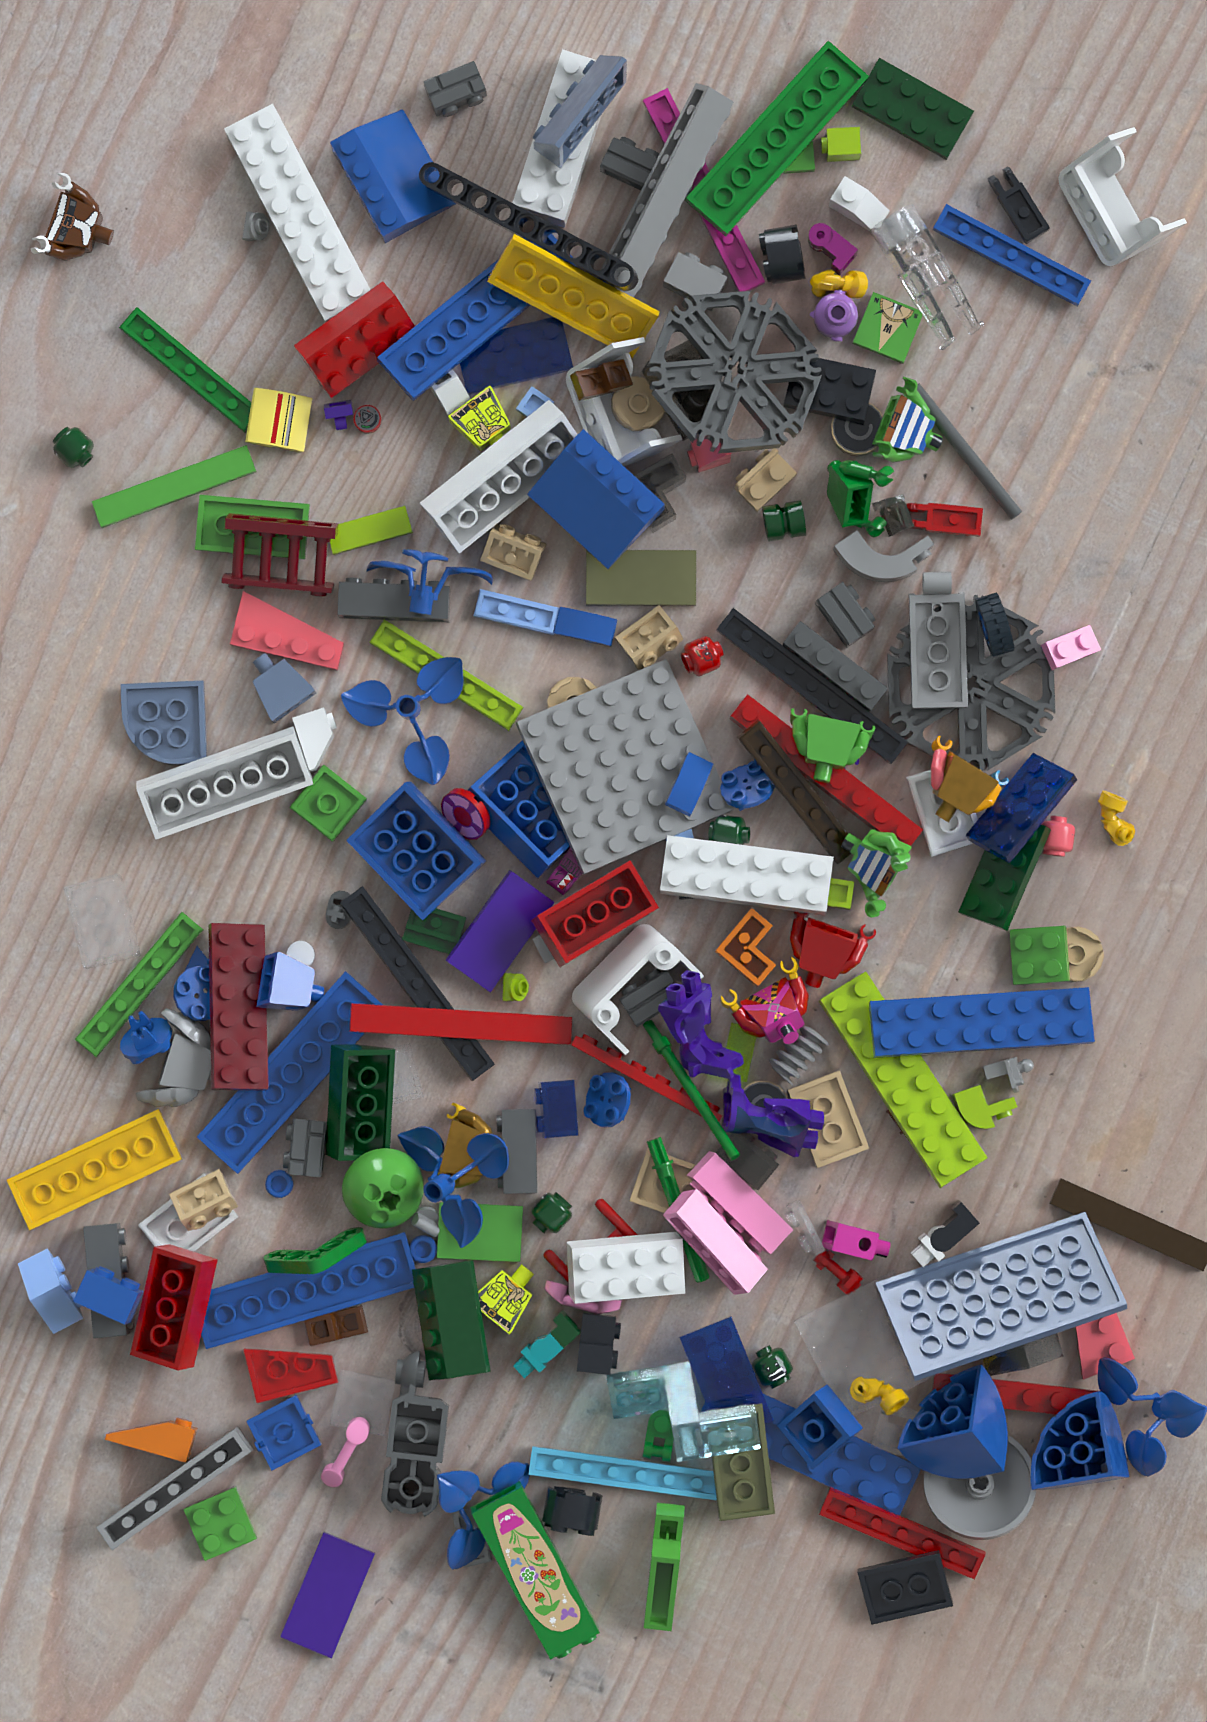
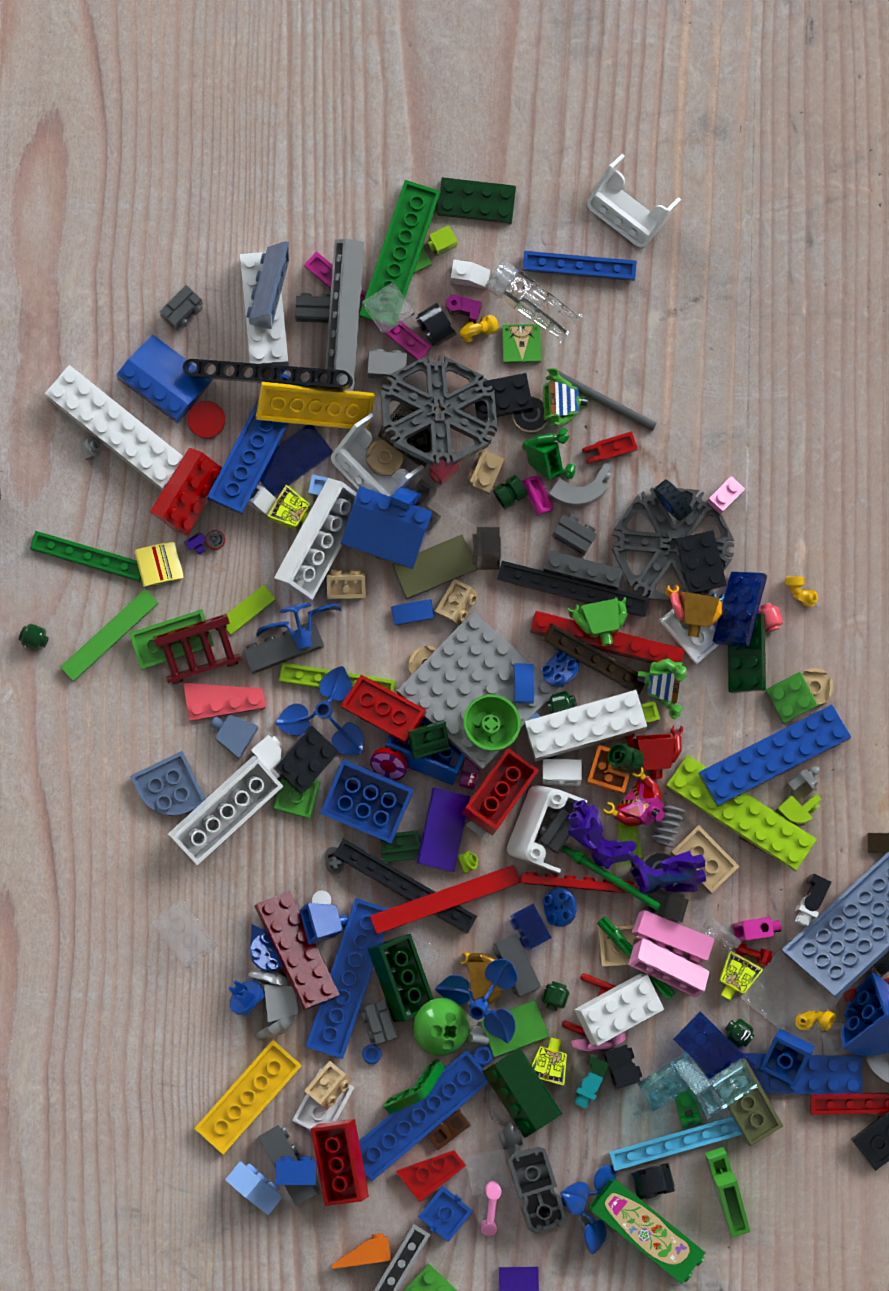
camera: 35 degrees left, 5 degrees down
bright green tile [75,912,204,1057] -> none
light blue tile [473,589,559,636] -> none
reddish brown slope [570,359,633,401] -> none
red head [681,636,724,677] -> none
medium lavender piece [810,290,858,341] -> none
clear smoke tile [872,494,914,537] -> none
light grey hinge [909,572,968,709] -> none
black hinge [988,166,1050,244] -> none
none -> red tile [188,401,225,439]
none -> black plate [273,725,339,794]
none -> red plate [341,674,427,744]
none -> clear plate [362,282,415,334]
none -> blue slope [390,487,421,510]
none -> dark green plate [407,721,450,759]
none -> bright green piece [463,694,521,751]
none -> clear smoke brick [473,527,501,570]
none -> dark pink tile [522,475,554,515]
none -> white hinge [542,759,582,786]
none -> dark green wheel [607,743,644,774]
none -> black plate [676,530,727,594]
none -> torso [718,951,763,1001]

